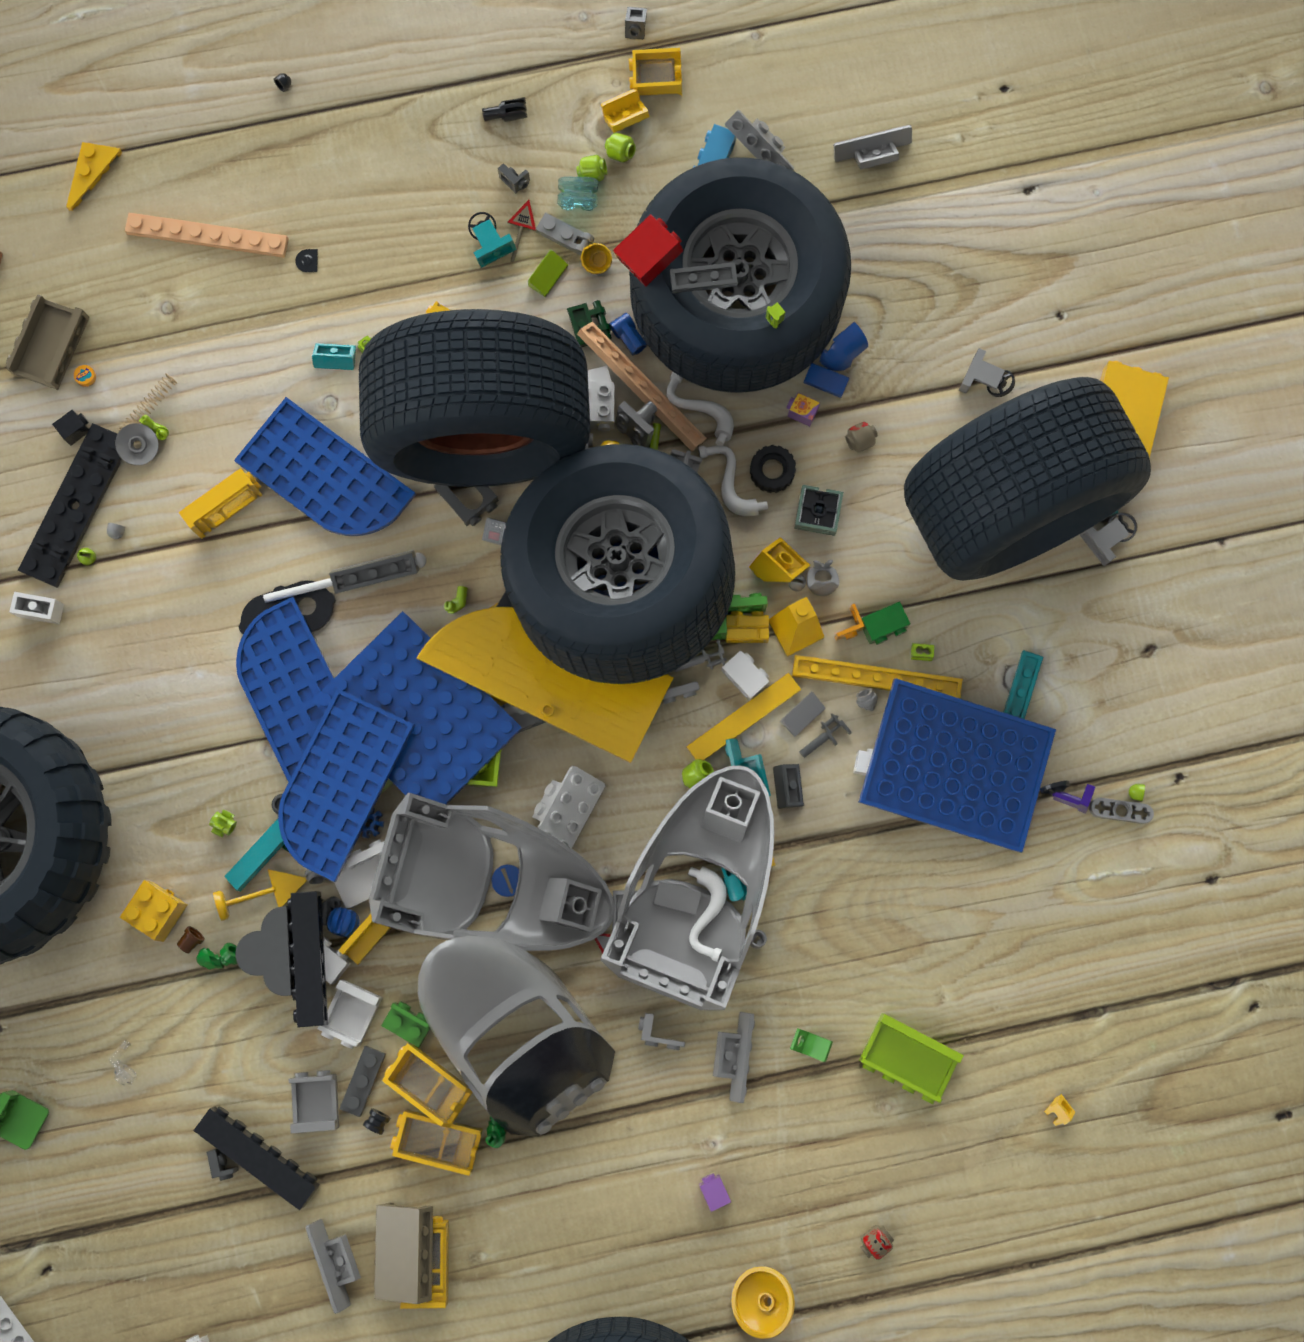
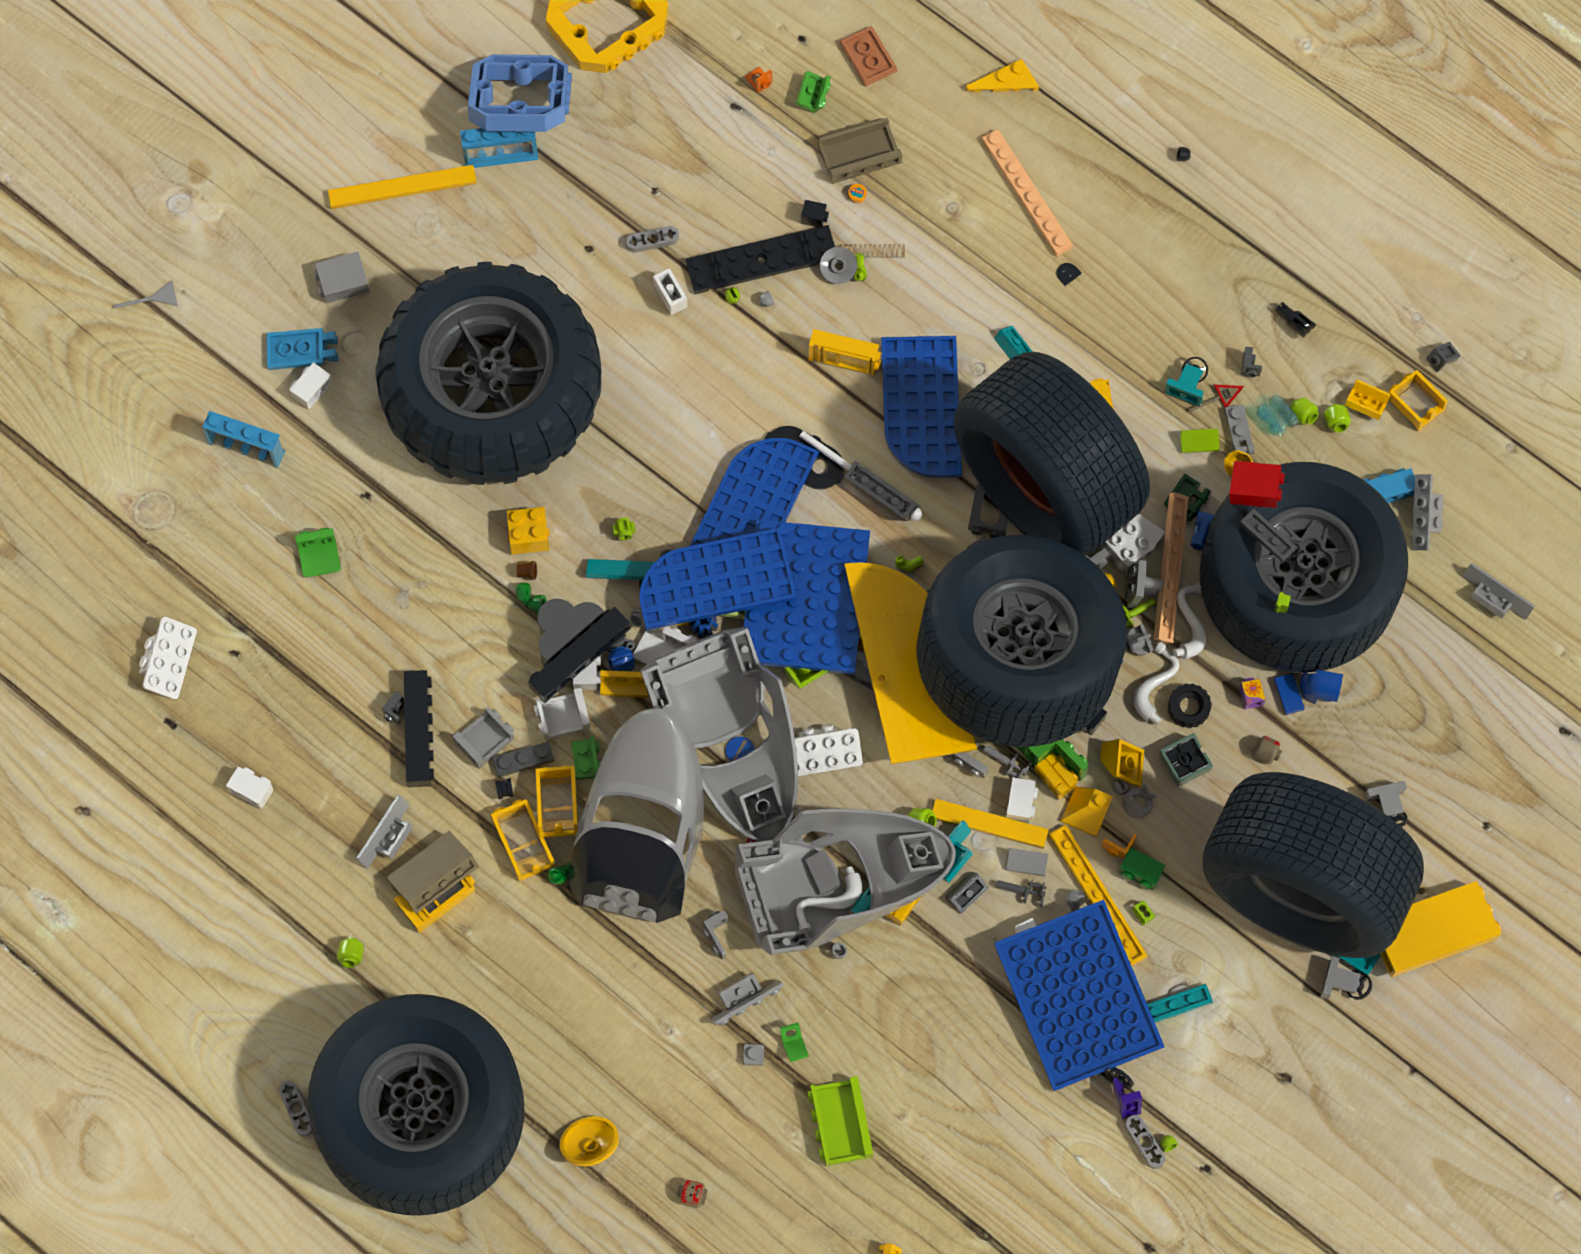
camera: 50 degrees right, 10 degrees down
yellow piece [213,869,307,921] -> none
medium lavender brick [699,1173,731,1212] -> none
none -> light grey plate [743,1044,764,1066]

